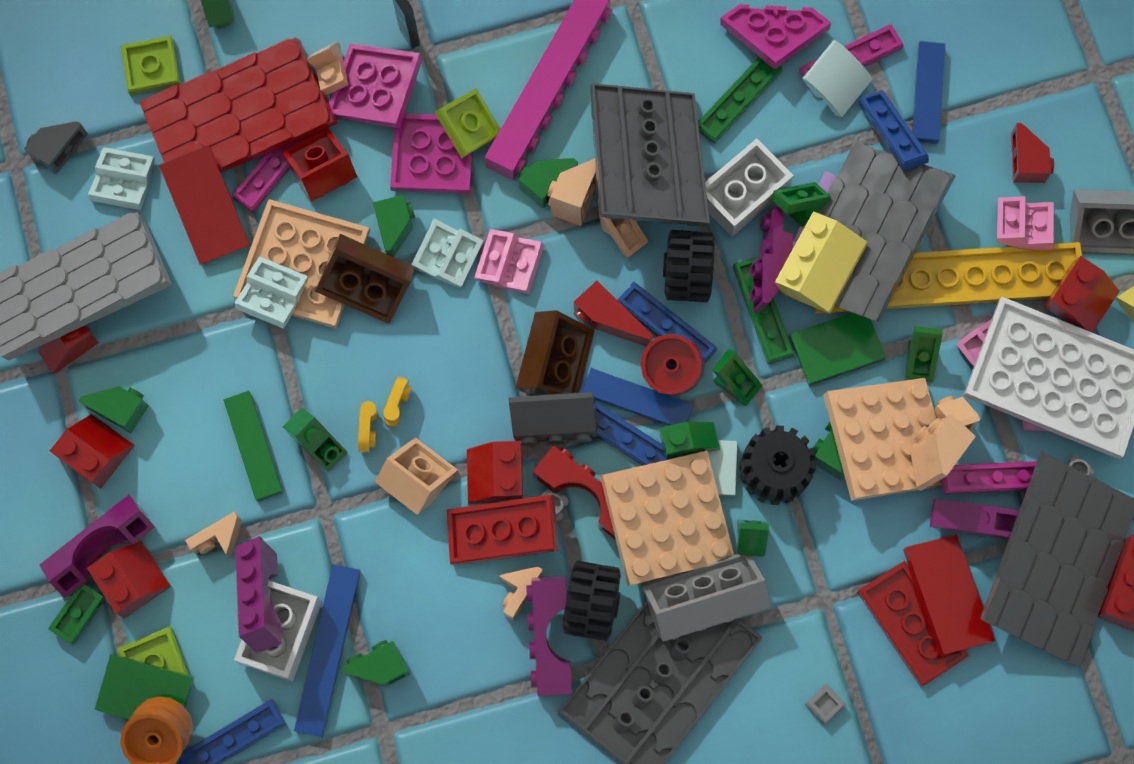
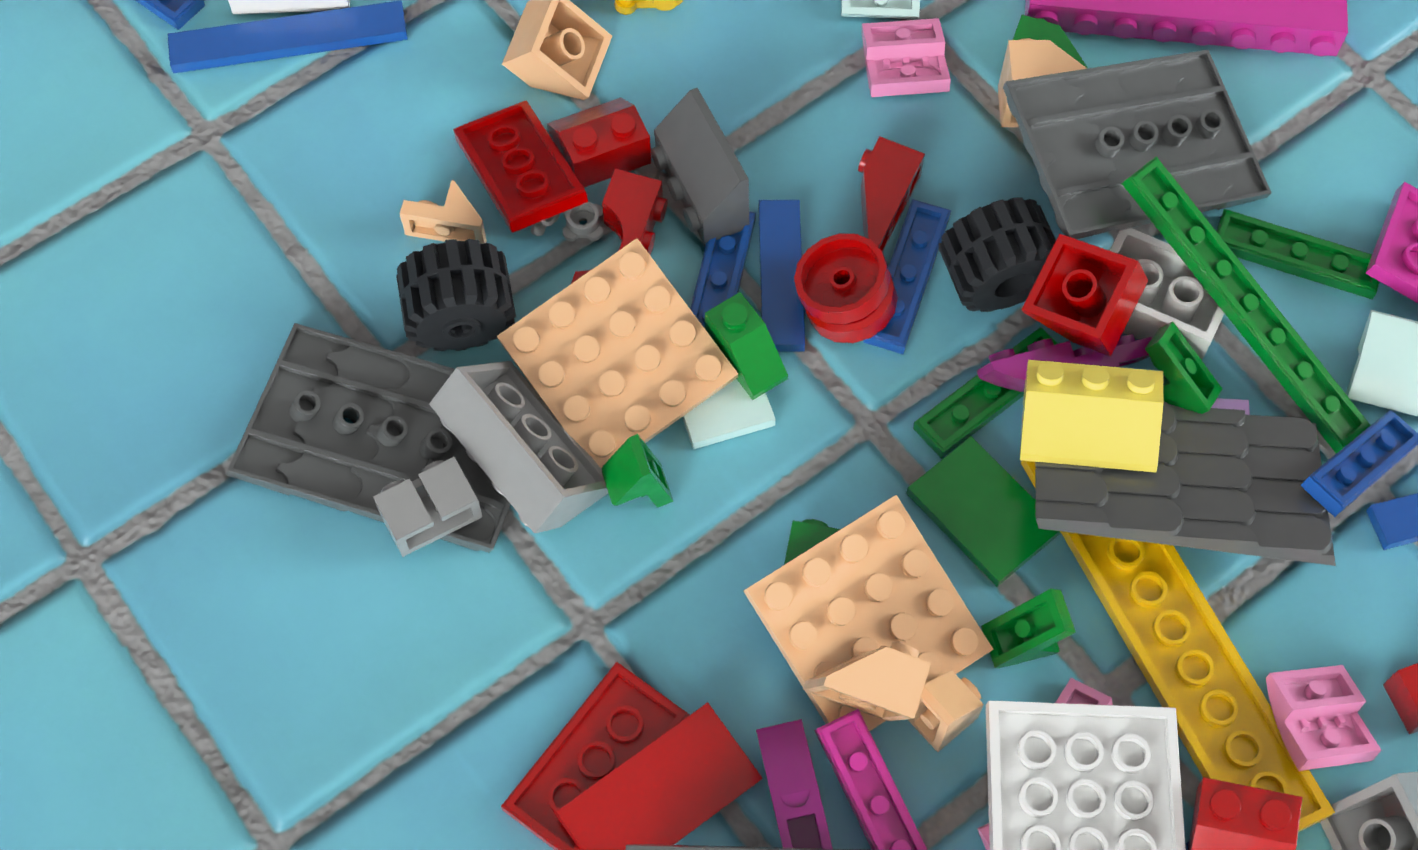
camera: 65 degrees right, 10 degrees down
green slope [342,640,410,688] -> none
reddish brown slope [515,310,595,396] -> none
magenta arch [526,576,572,696] -> none
light nougat slope [599,214,649,258] -> none
green slope [712,349,763,406] -> none
black wheel [739,425,817,505] -> none
light grey tile [805,684,846,725] -> none
none -> light grey piece [373,457,483,557]
none -> red slope [1021,233,1148,357]
none -> green tile [1121,156,1371,454]

